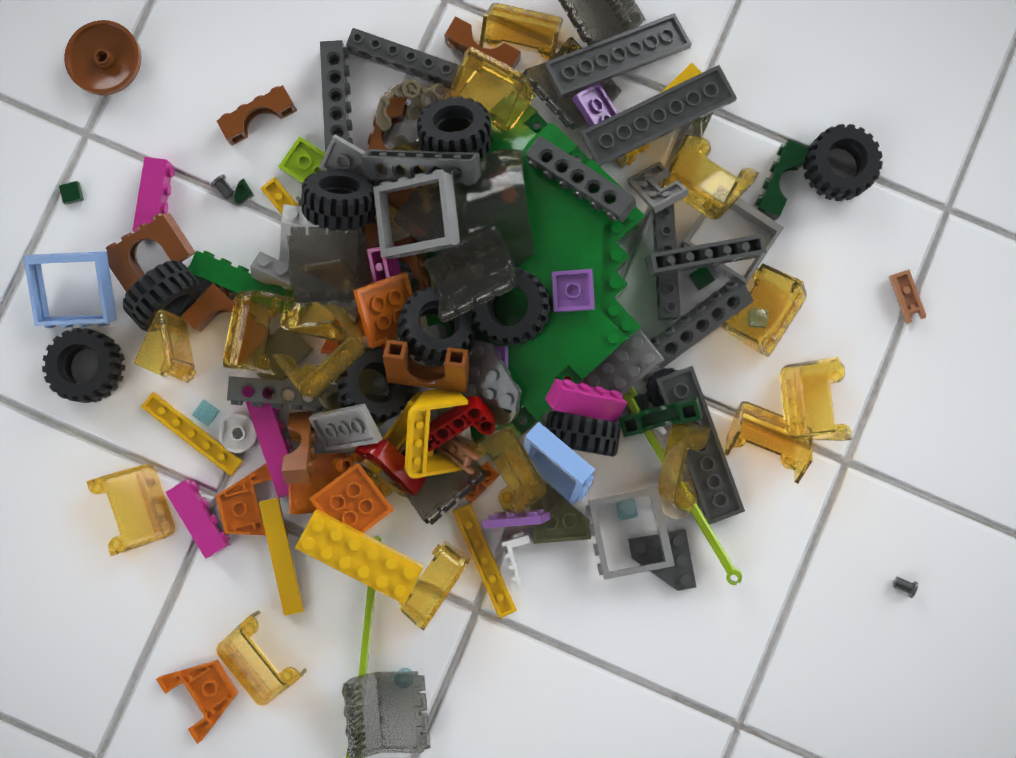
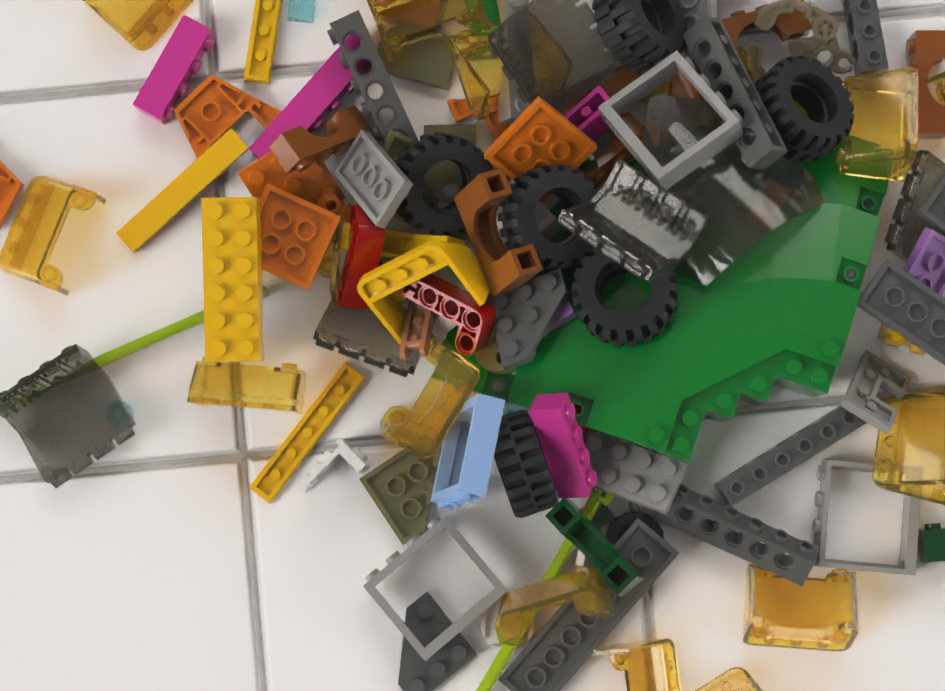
camera: 65 degrees right, 0 degrees up
white plate [218,414,258,453] -> none
clear yellow windscreen [272,303,364,398] -> none
orange slope [458,461,500,503] -> none
medium lavender plate [482,509,551,529] -> none
dark grey brick [525,136,636,223] -> none
medium lavender plate [552,269,595,313] -> none
clear light blue piece [615,499,638,520] -> none
dark grey brick [644,234,767,277] -> none
dark green tile [688,267,715,291] -> none
clear light blue piece [748,308,768,328] -> none

